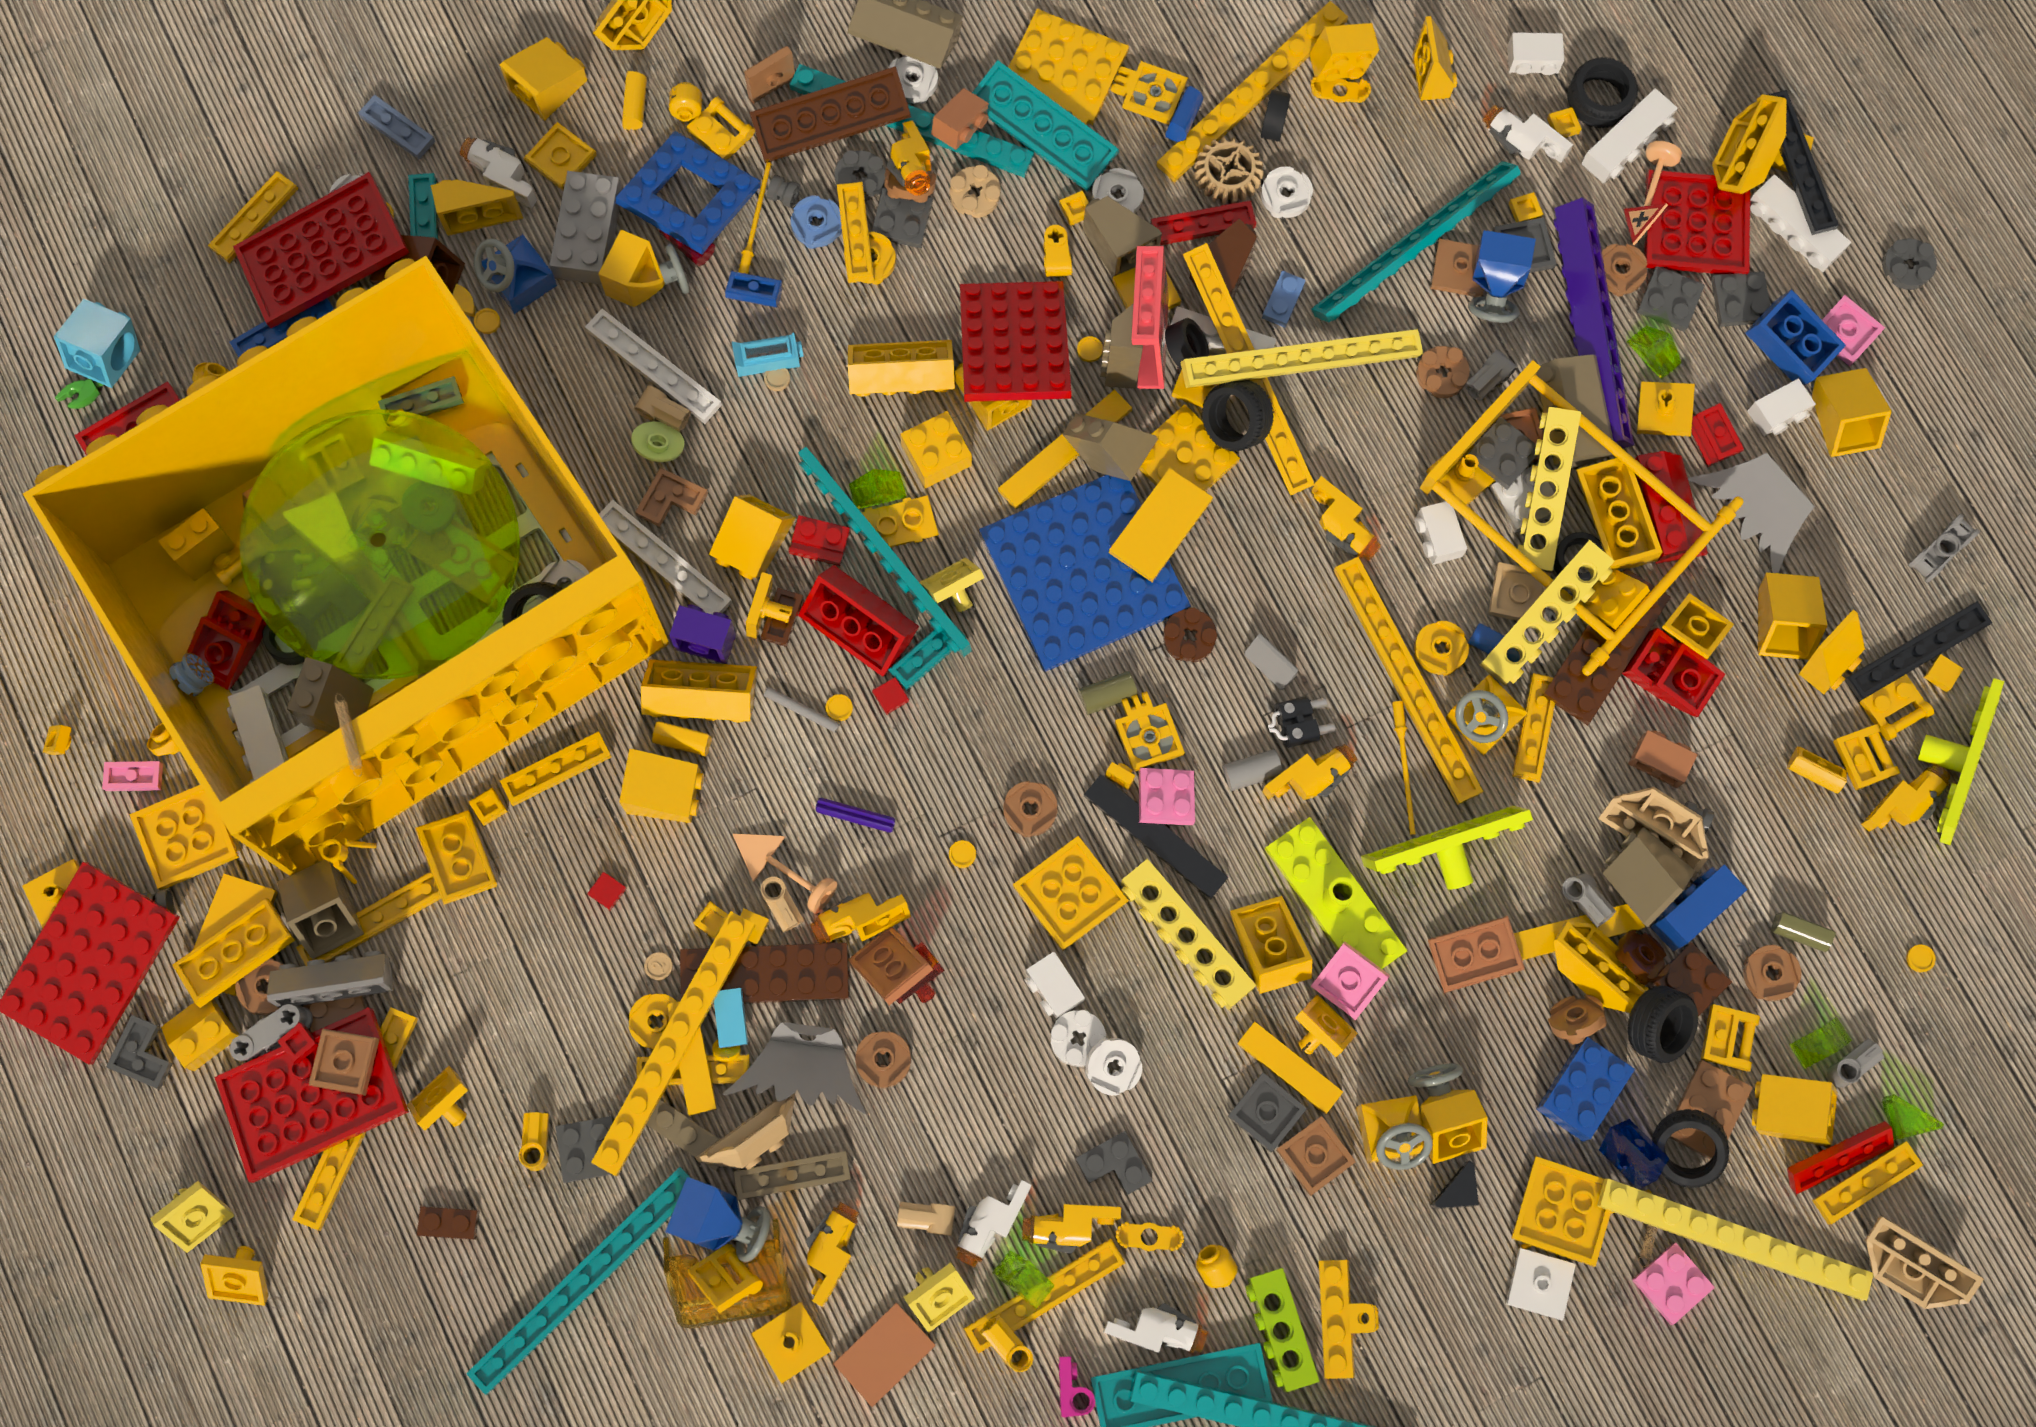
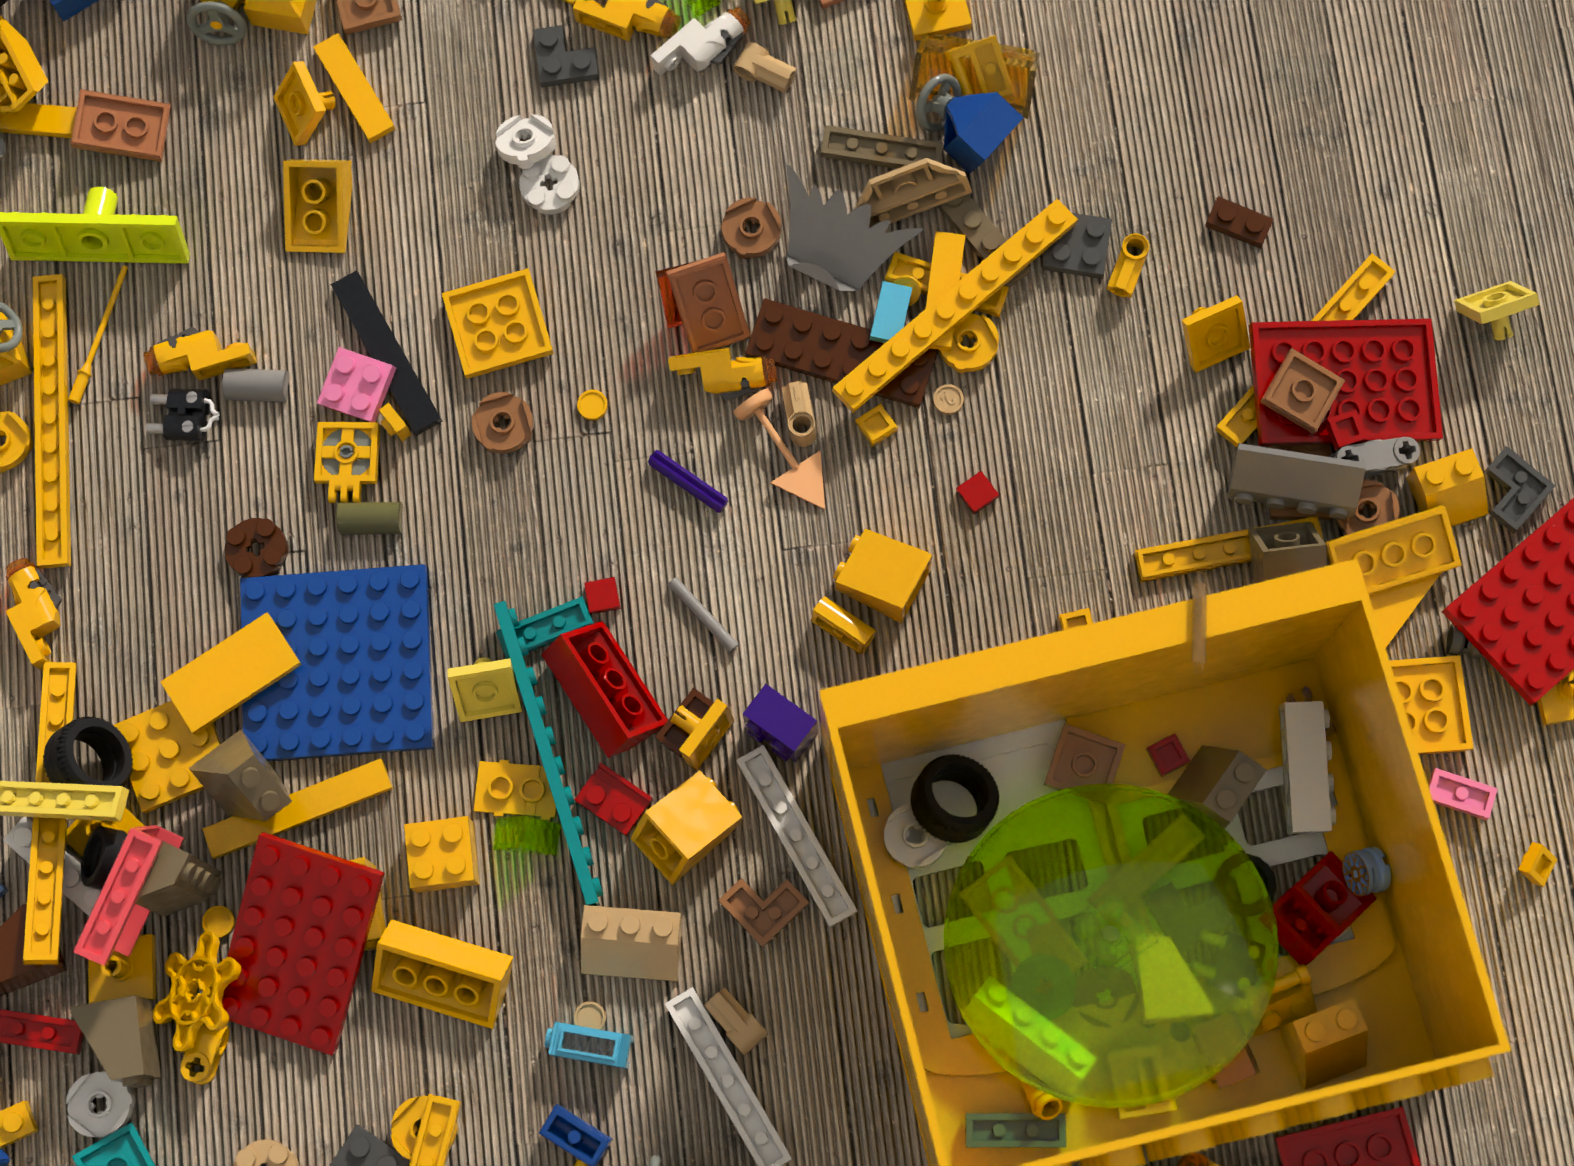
camera: 150 degrees left, 0 degrees up
yellow tile [201,1246,269,1306] -> none
yellow tile [415,810,497,905] -> none
teal plate [466,1167,691,1395] -> none
yellow plate [499,731,612,806] -> none
yellowish green dish [631,421,684,462] -> none
yellow slope [641,659,757,723] -> none
yellow tile [740,908,769,946] -> none
yellow plate [806,1202,860,1307] -> none
yellow piece [826,694,853,722] -> none
white brick [1024,952,1085,1020] -> none
yellow tile [1059,190,1089,226] -> none
light yellow brick [1121,859,1256,1011] -> none
dark grey plate [1227,1072,1307,1153] -> none
light grey slope [1244,634,1298,690] -> none
neon yellow plate [1265,817,1407,969] -> none
bright pink plate [1311,941,1390,1020] -> none
medium nougat plate [1548,995,1607,1044] -> none
none -> yellow plate [152,931,241,1052]
none -> tan slope [581,905,683,982]

